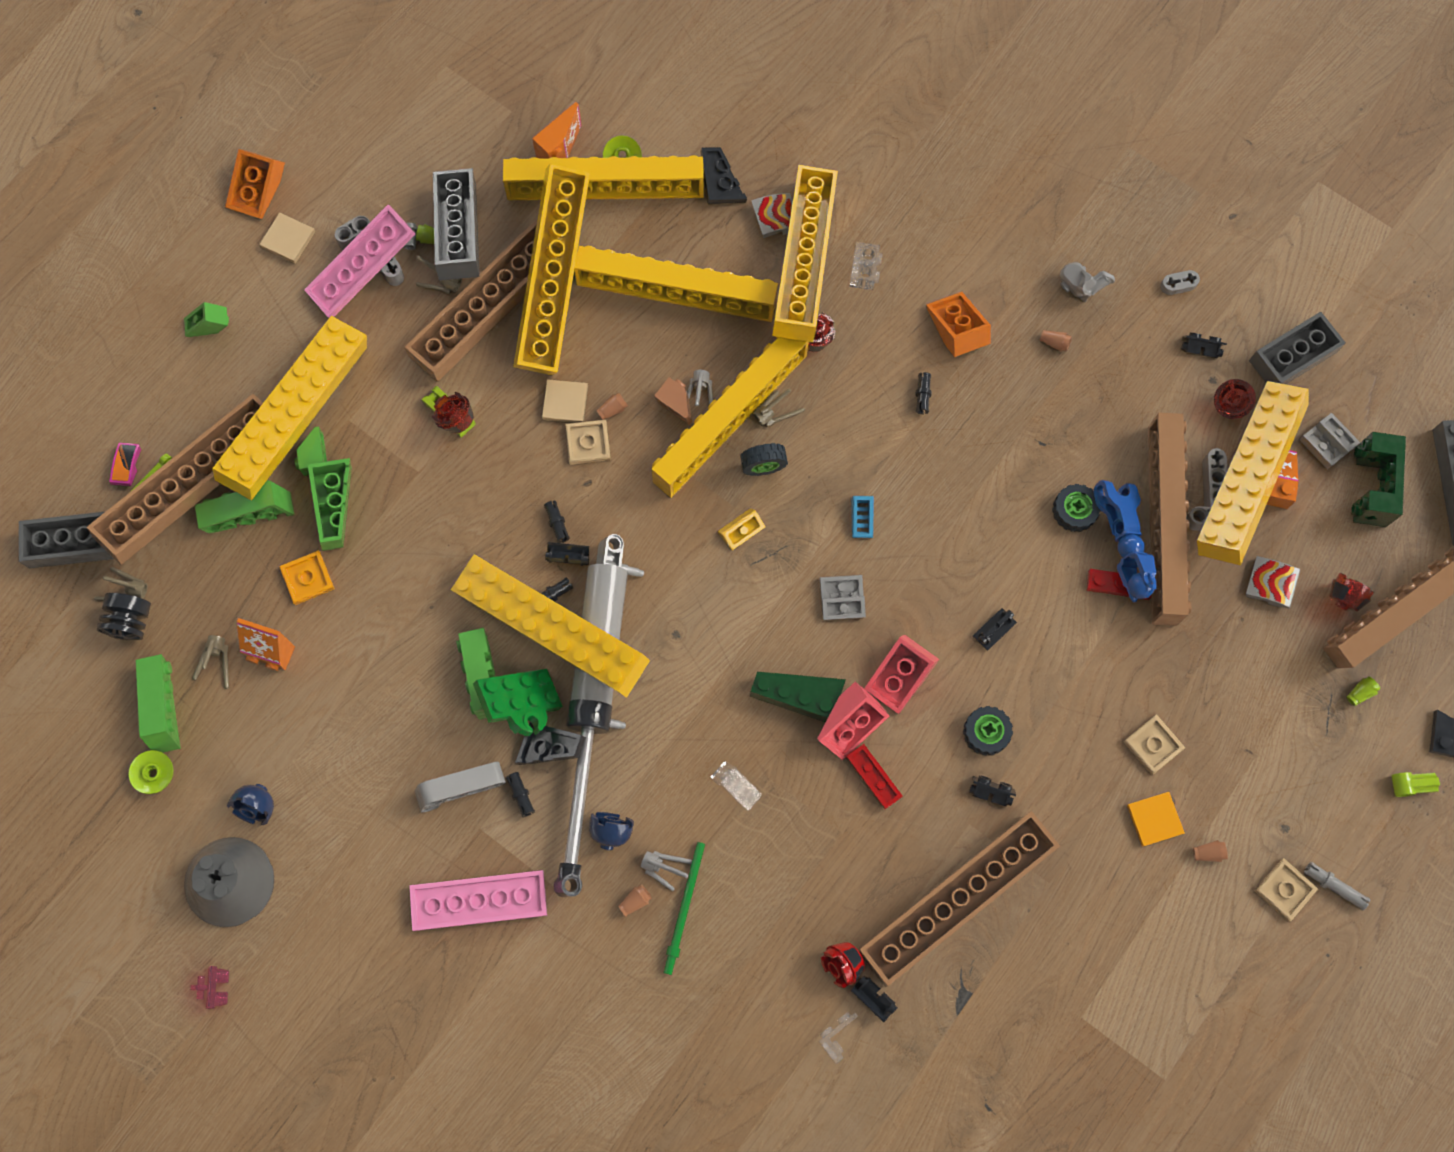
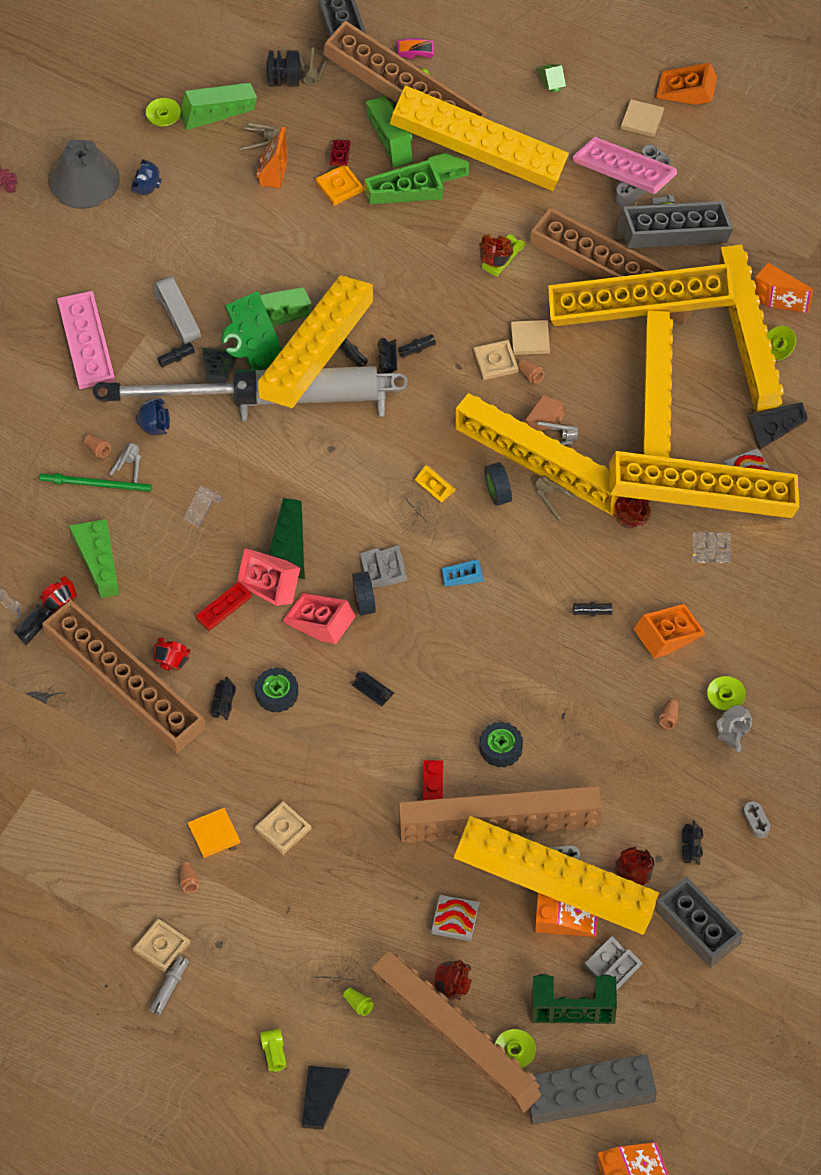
camera: 85 degrees right, 15 degrees down
blue piece [1094,480,1157,602] -> none
none -> bright green wedge [69,519,119,598]
none -> red cone [153,637,191,671]
none -> dark red slope [330,140,351,166]
none -> black wheel [352,571,376,616]
none -> lime dish [495,1029,536,1068]
none -> lime dish [707,676,746,711]

